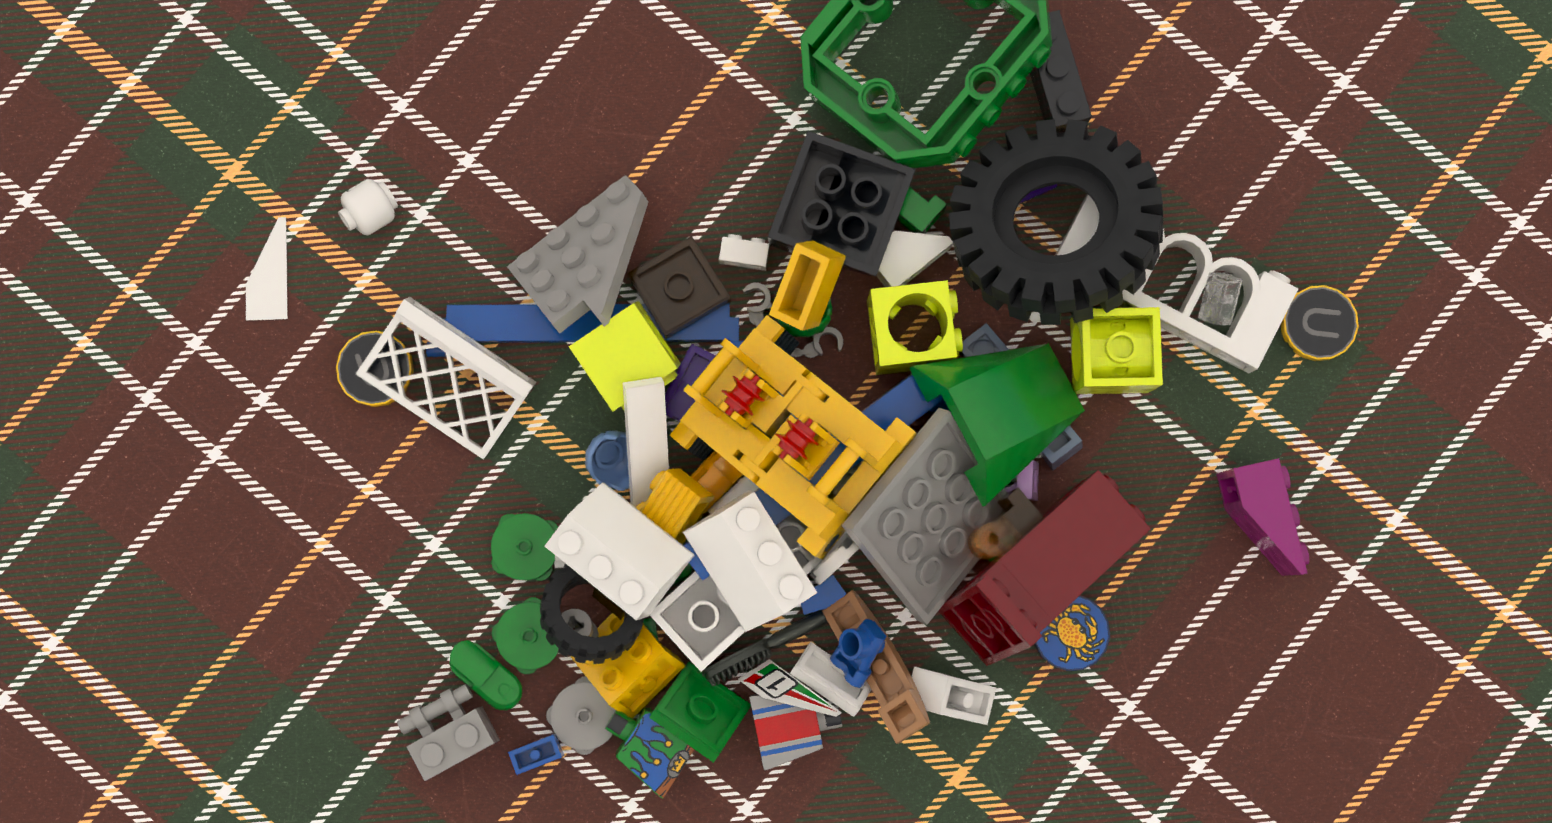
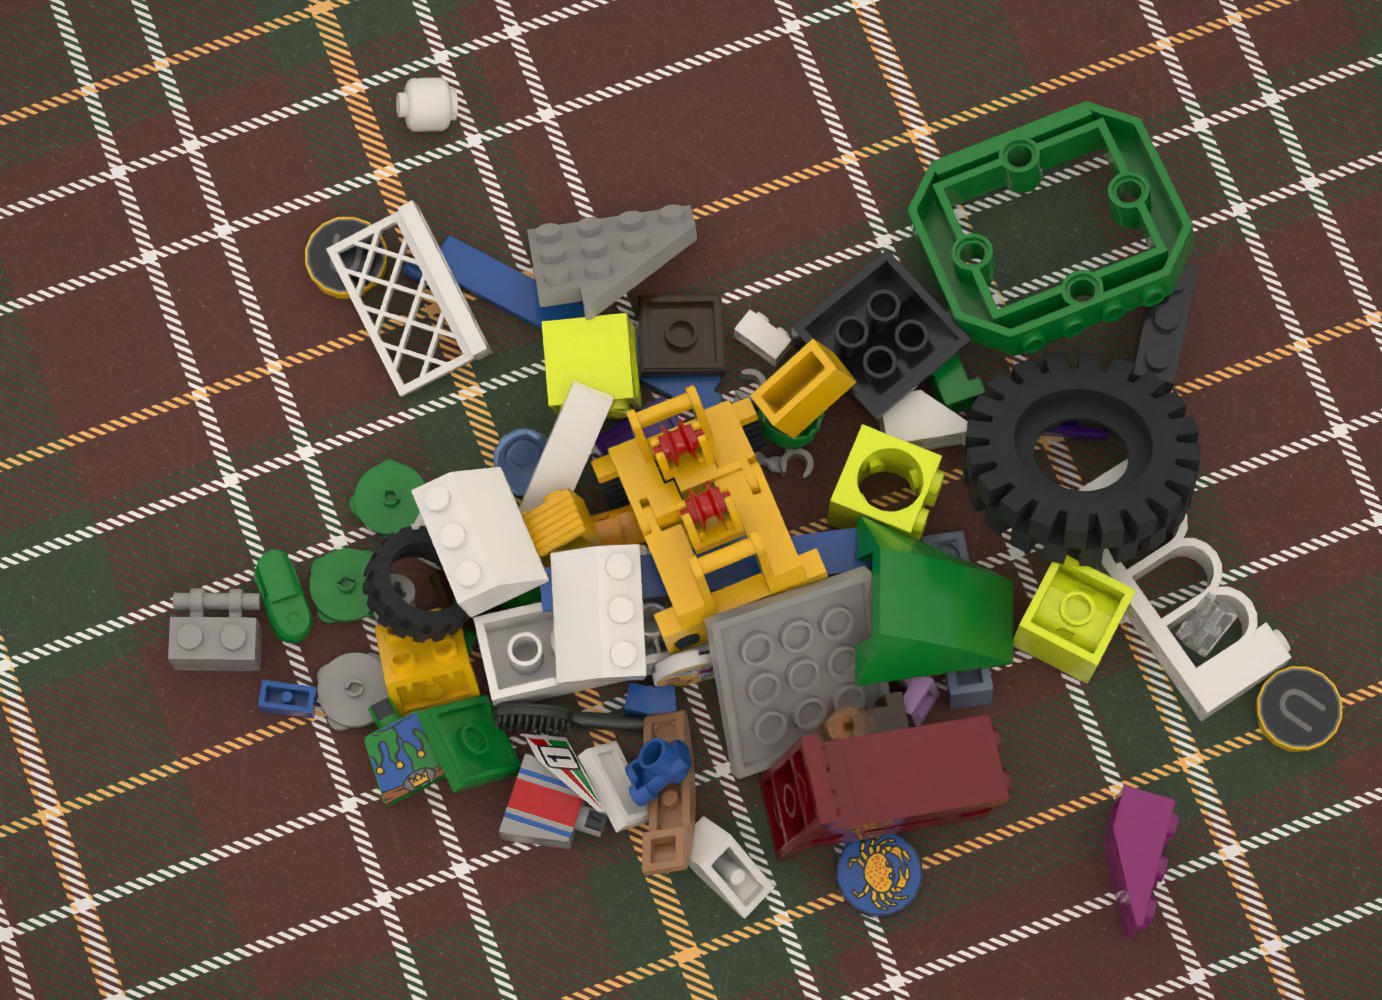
camera: 30 degrees right, 10 degrees down
white sticker [246,217,288,321] -> none

